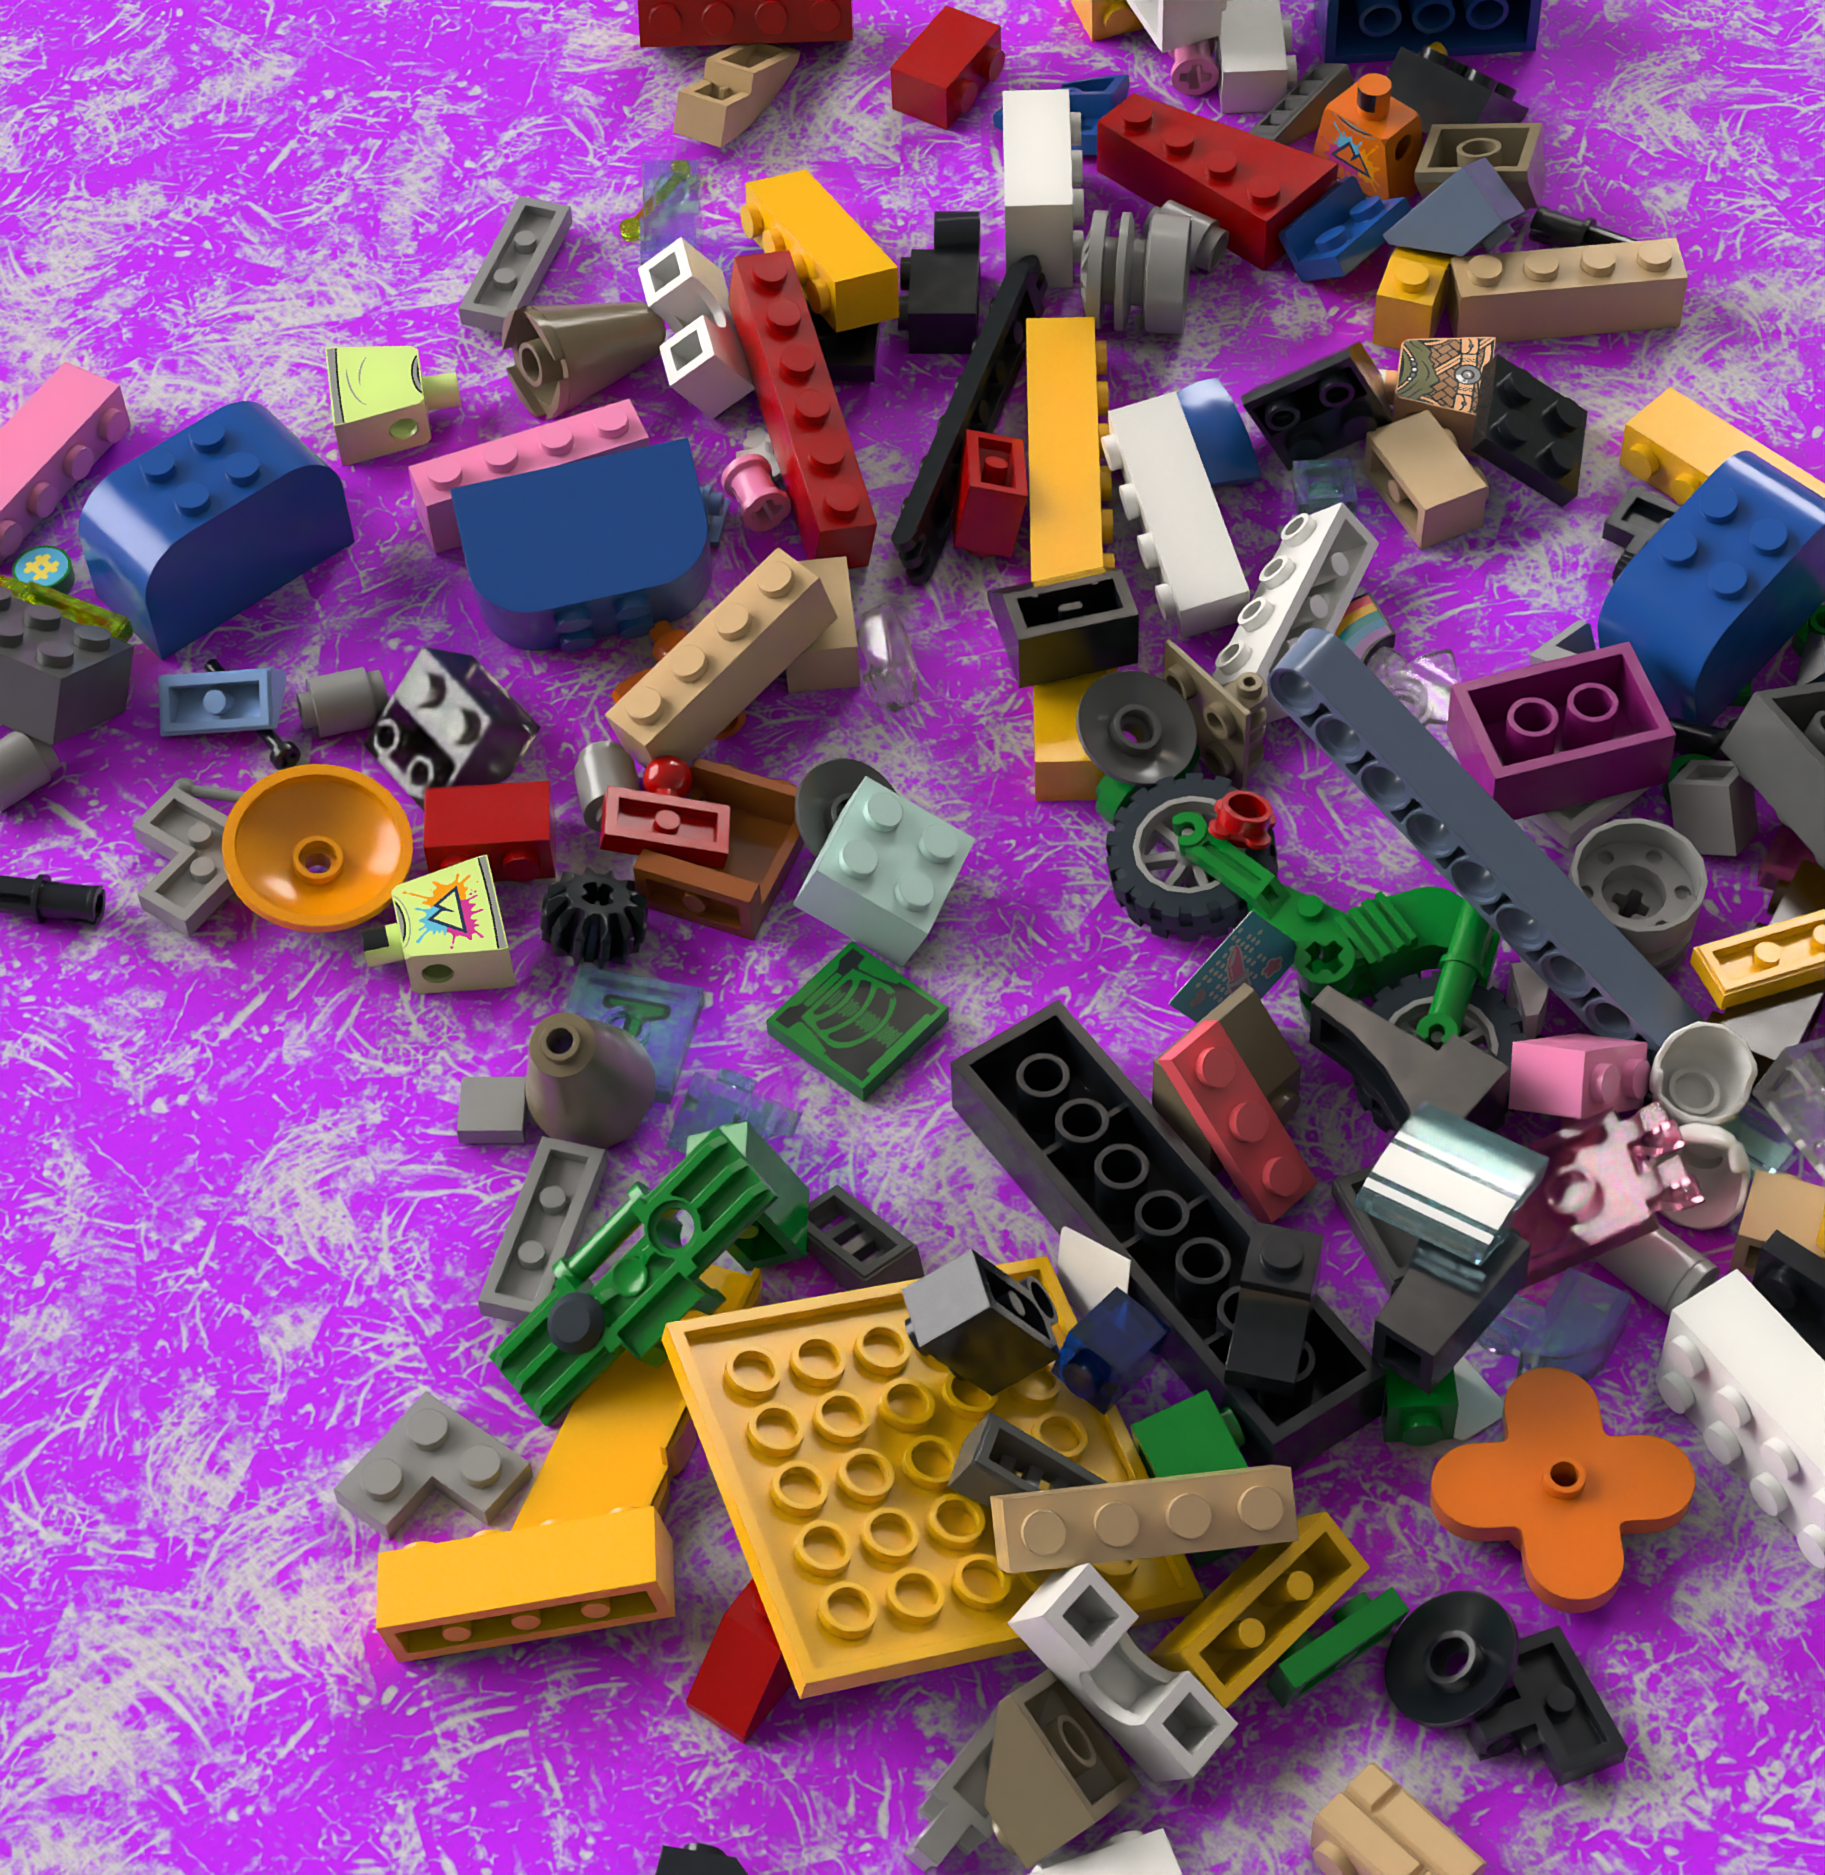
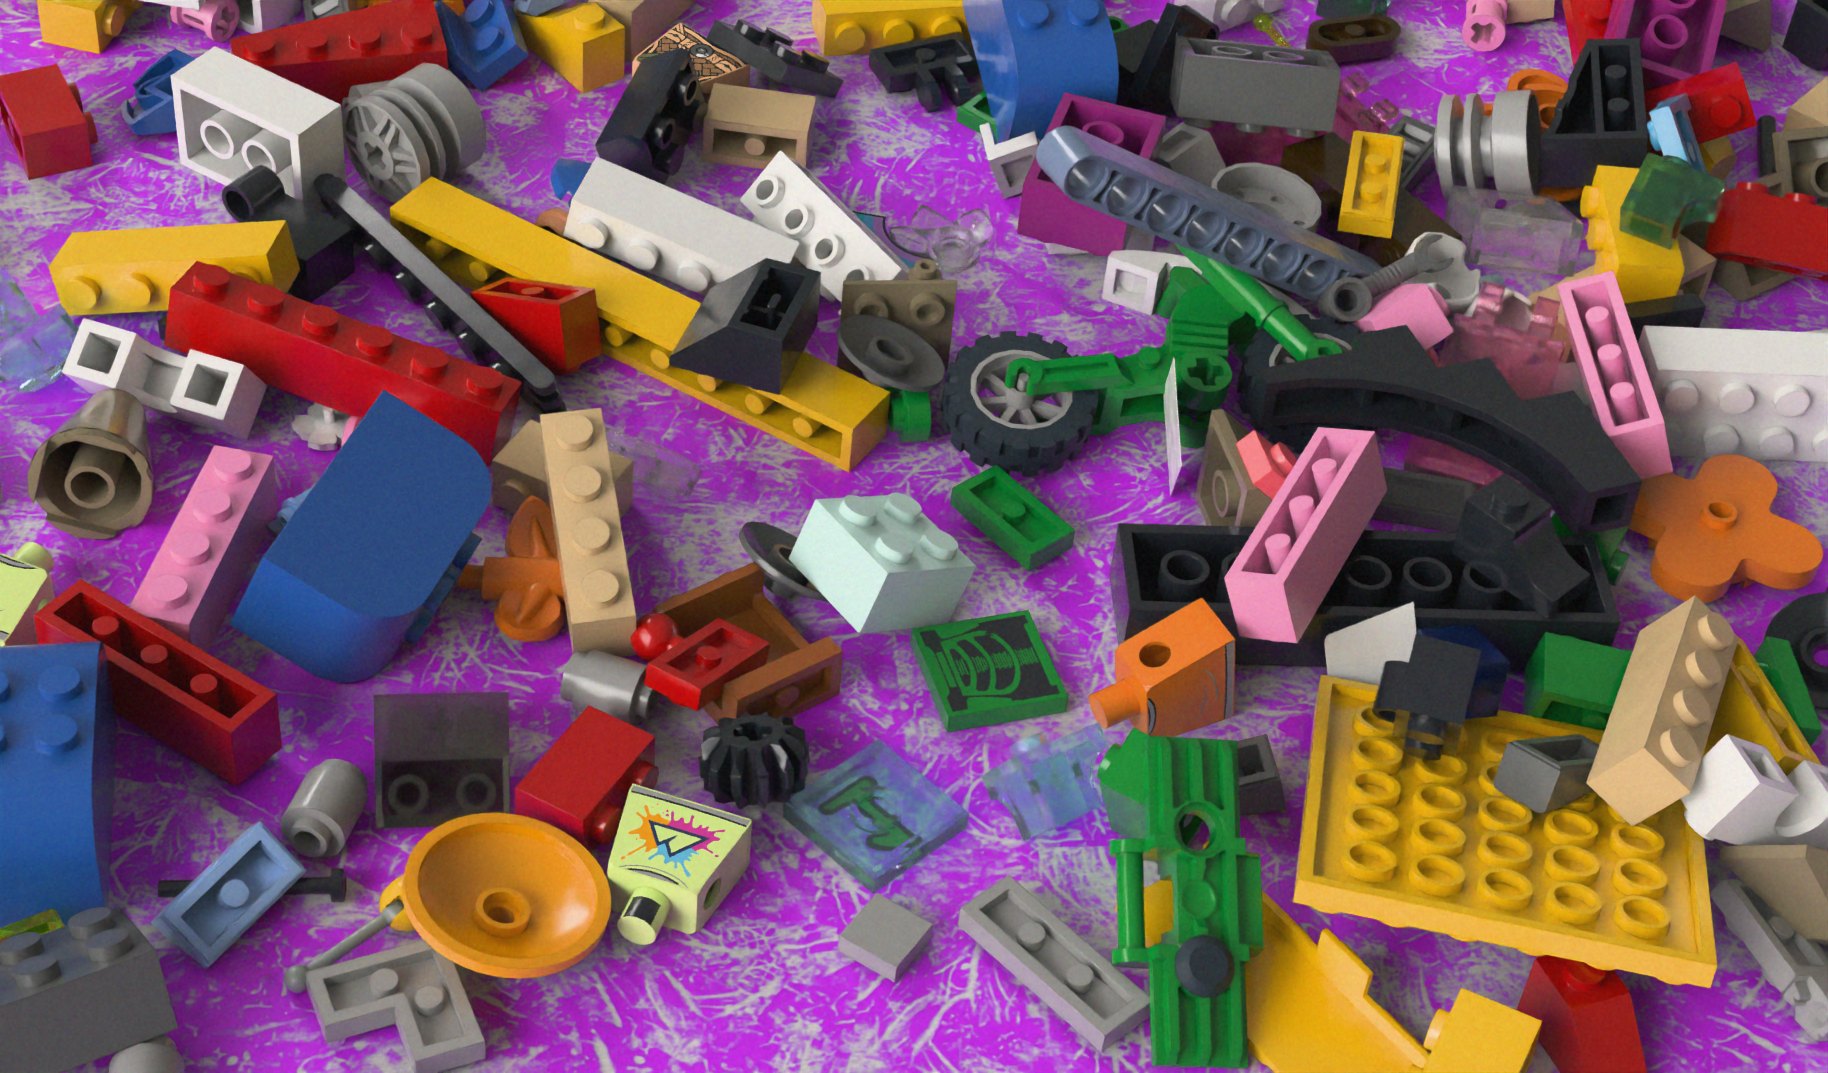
camera: 65 degrees left, 10 degrees down
dark tan cone [525,1012,656,1149] -> none
red plate [1208,790,1277,850] -> none
clear light blue plate [1292,458,1358,517] -> none
clear light blue slope [1354,1101,1549,1266] -> none
none -> red brick [33,579,282,787]
none -> green plate [950,465,1075,572]
none -> orange torso [1089,598,1235,737]
none -> bright pink brick [1224,427,1387,643]
none -> dark grey brick [1317,235,1454,324]
none -> bright pink brick [1557,270,1673,479]

